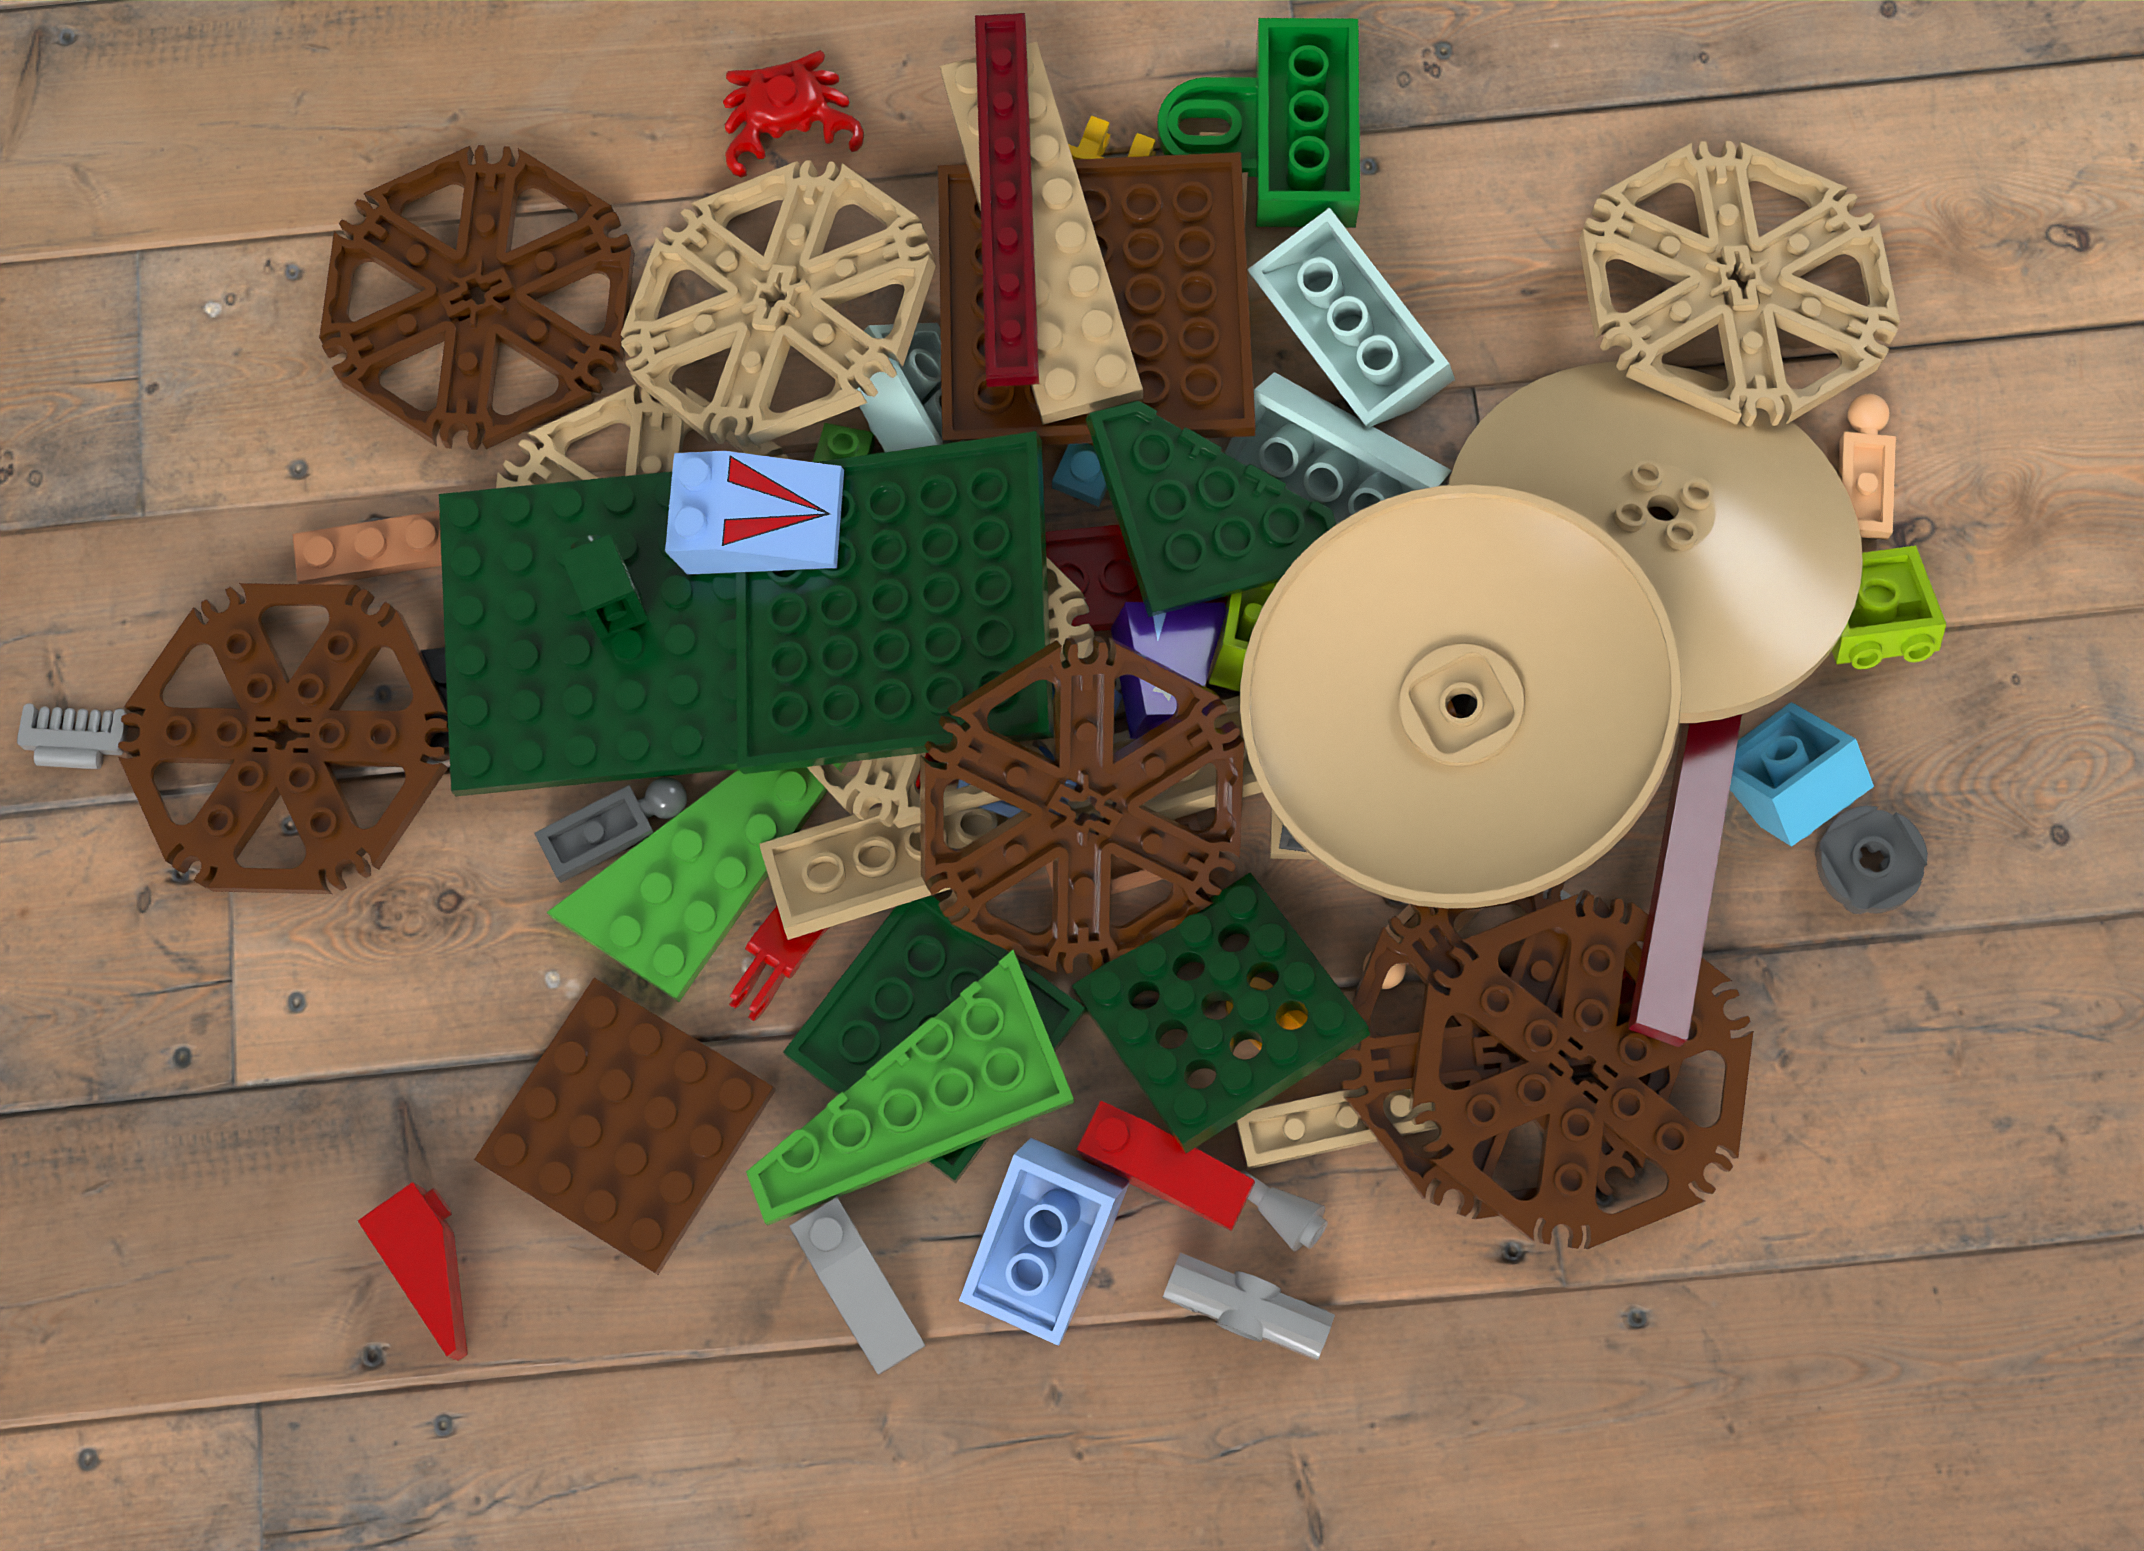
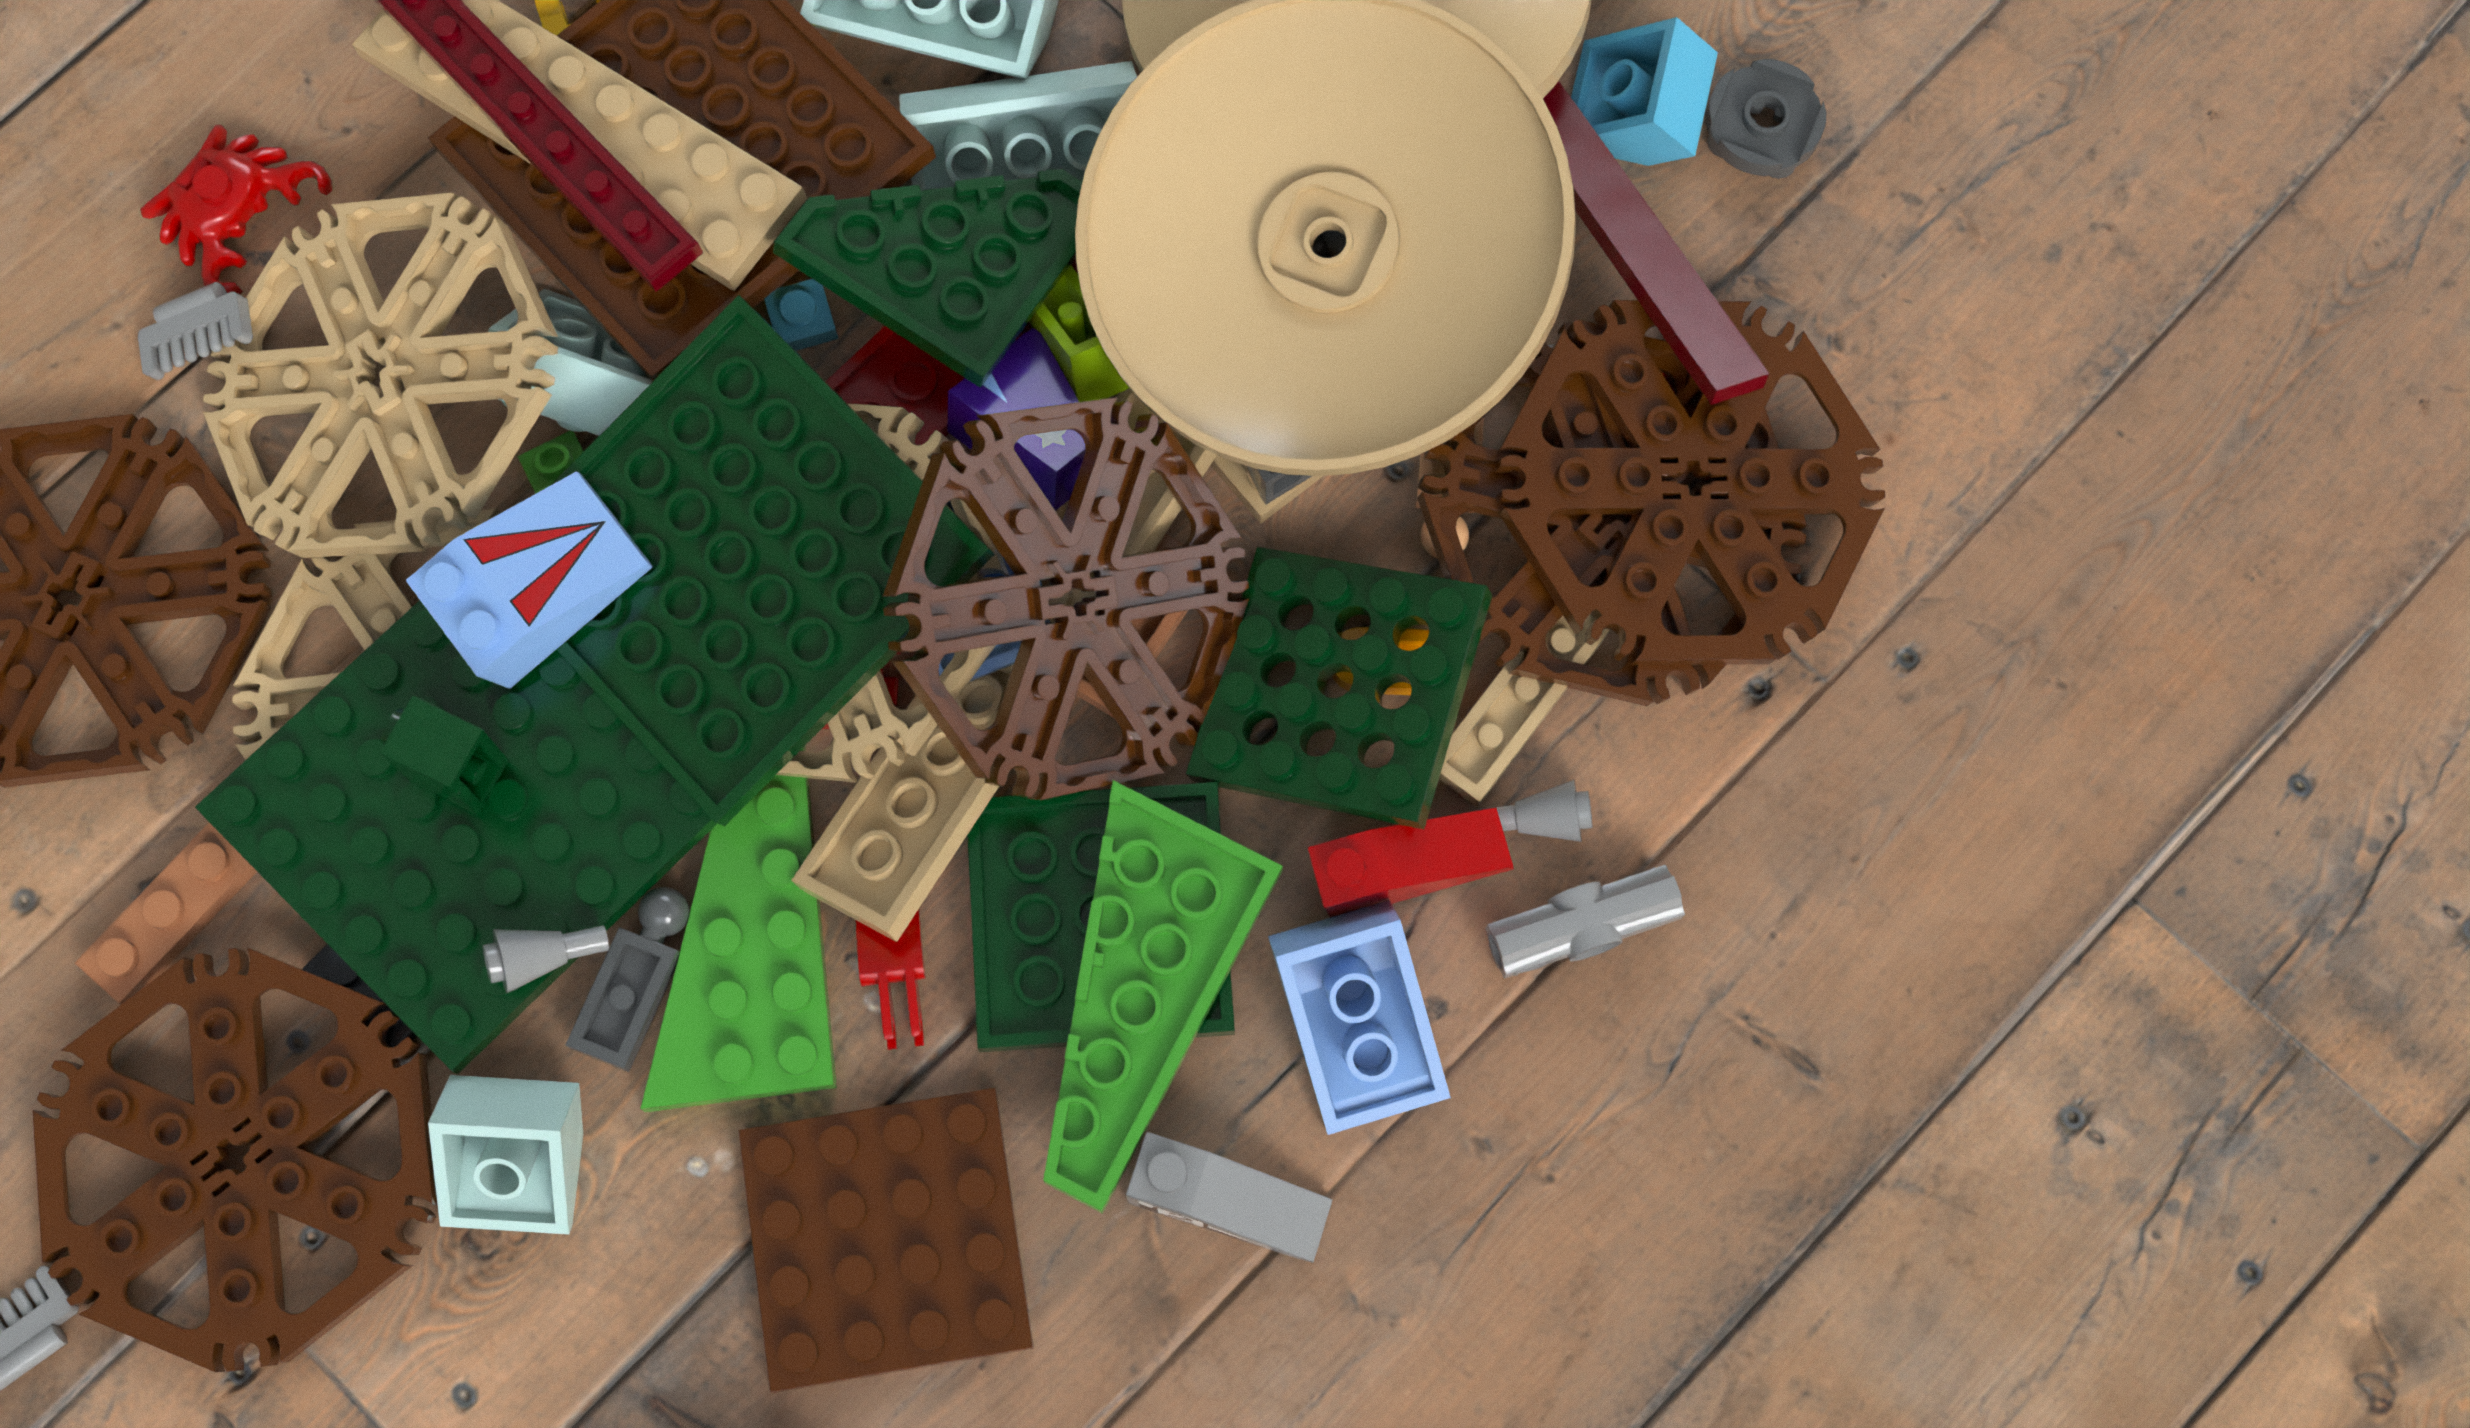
camera: 45 degrees left, 0 degrees up
none -> light grey piece [138,282,253,380]
none -> light aqua slope [428,1075,583,1235]
none -> light grey cone [483,925,609,993]

